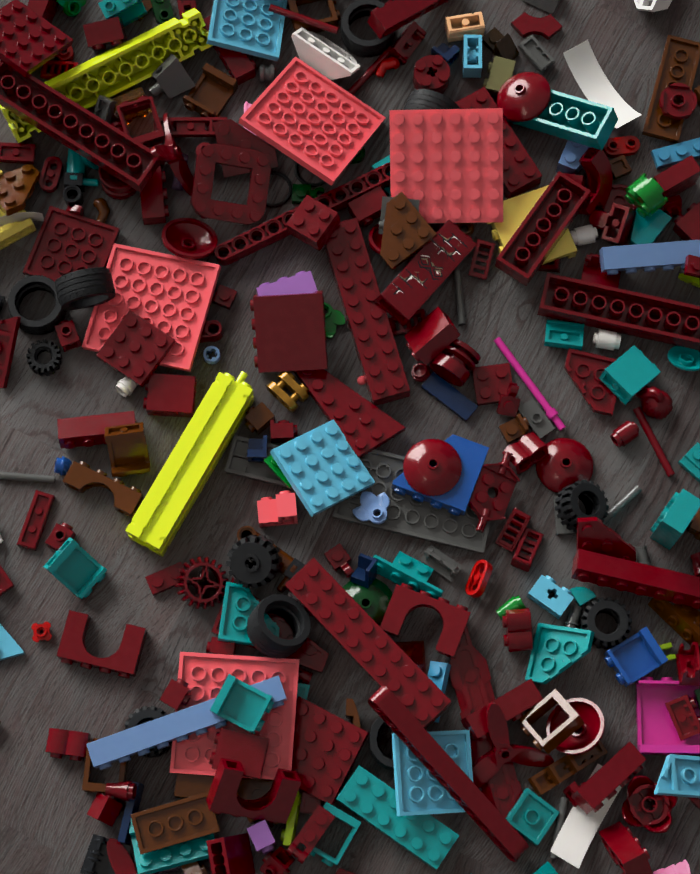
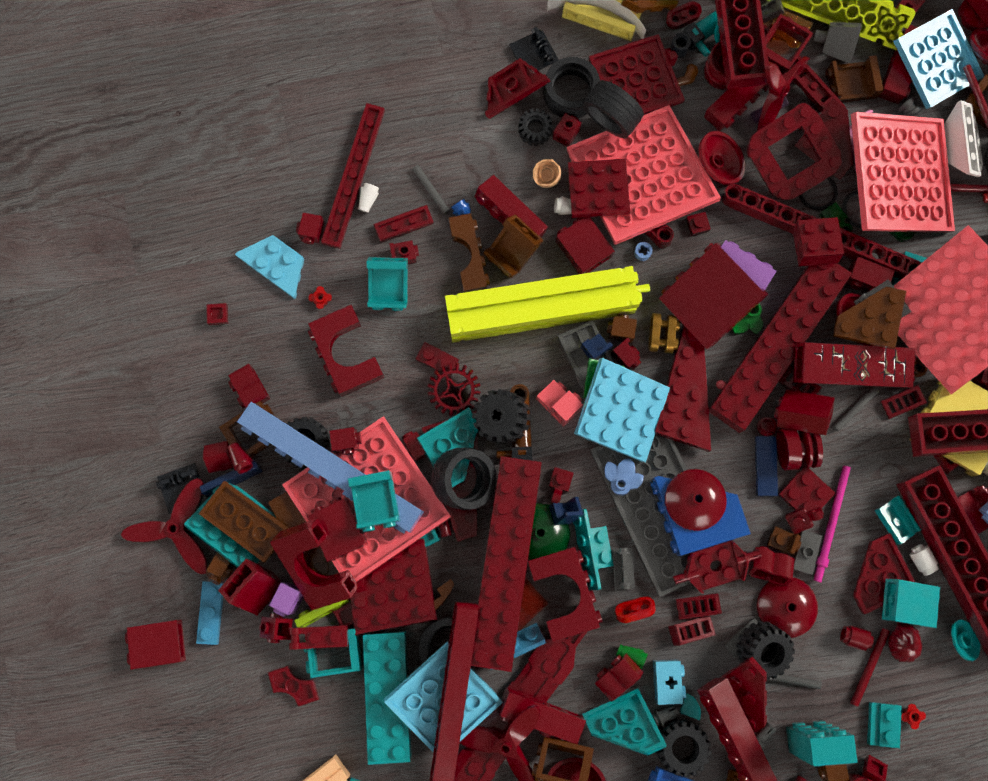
camera: 50 degrees right, 5 degrees up
none -> light nougat hair [533,159,561,188]

